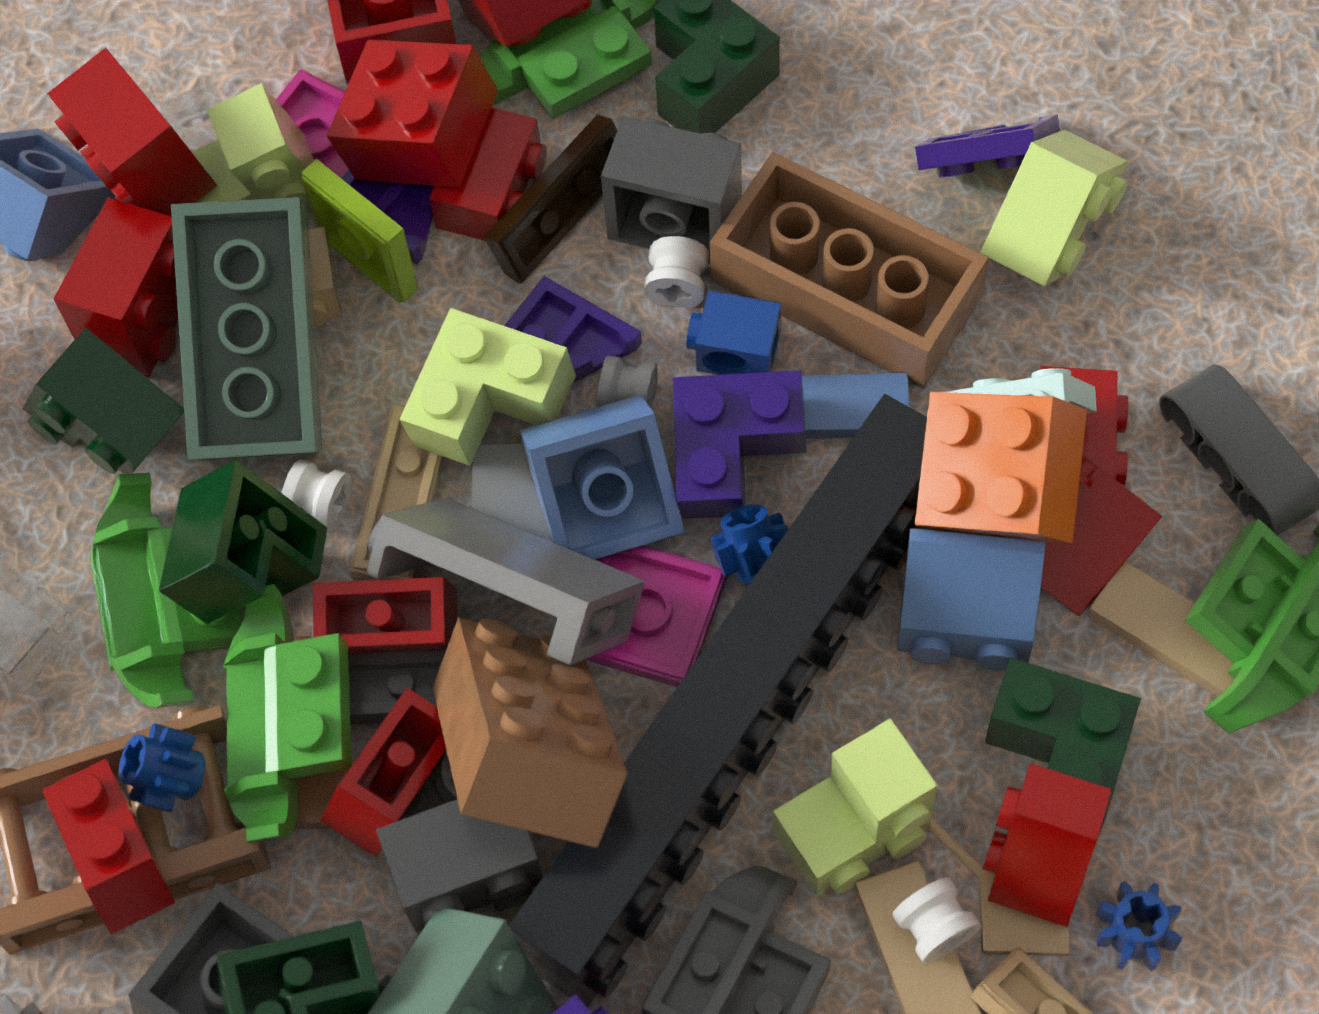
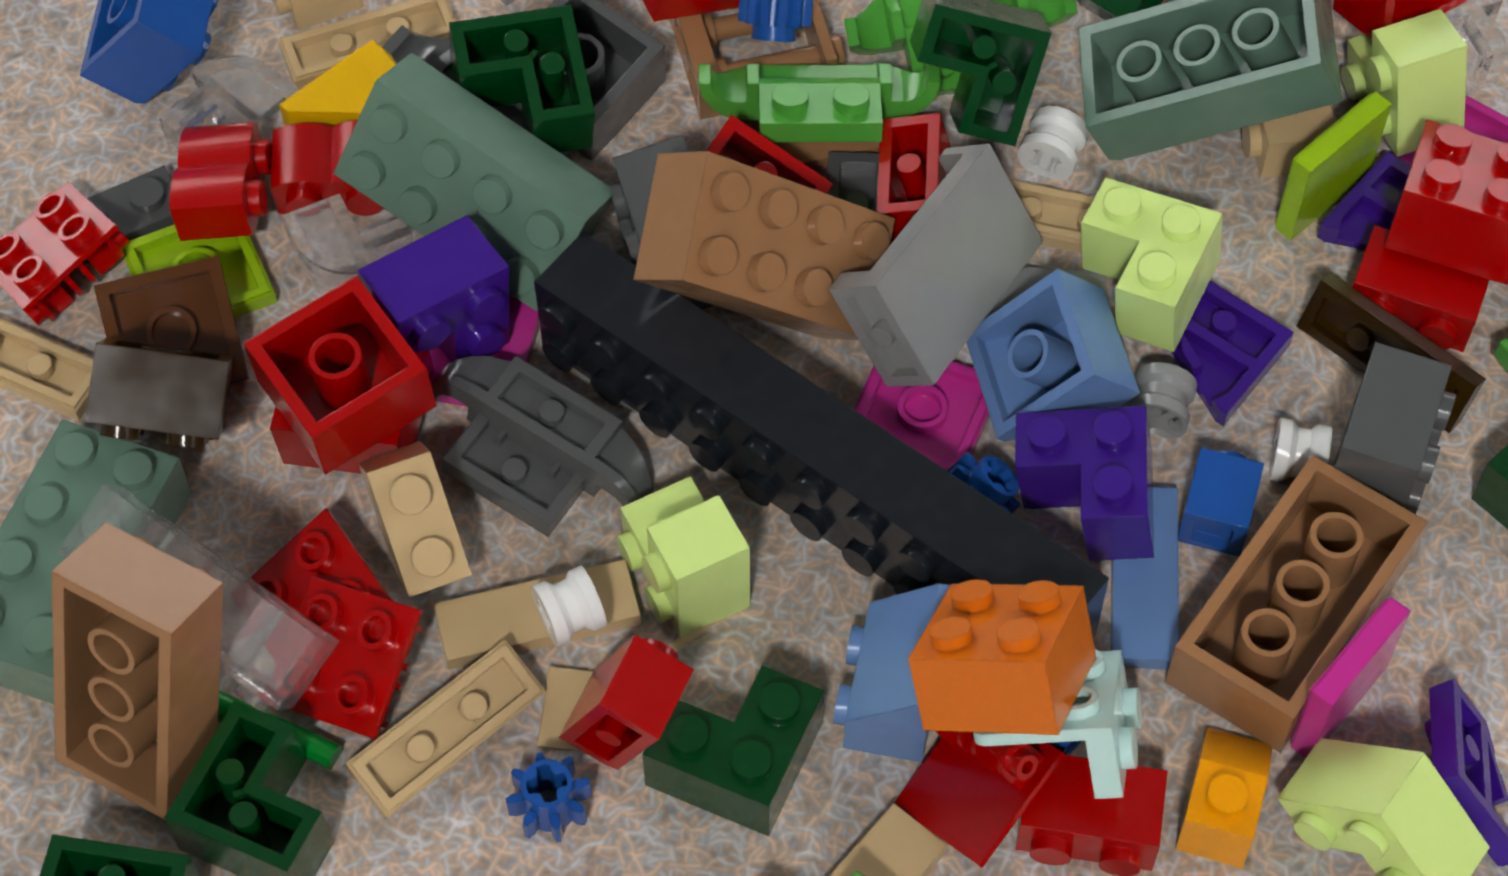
camera: 90 degrees right, 5 degrees down
none -> light orange slope [1176,727,1273,869]
none -> dark pink tile [1290,597,1411,758]

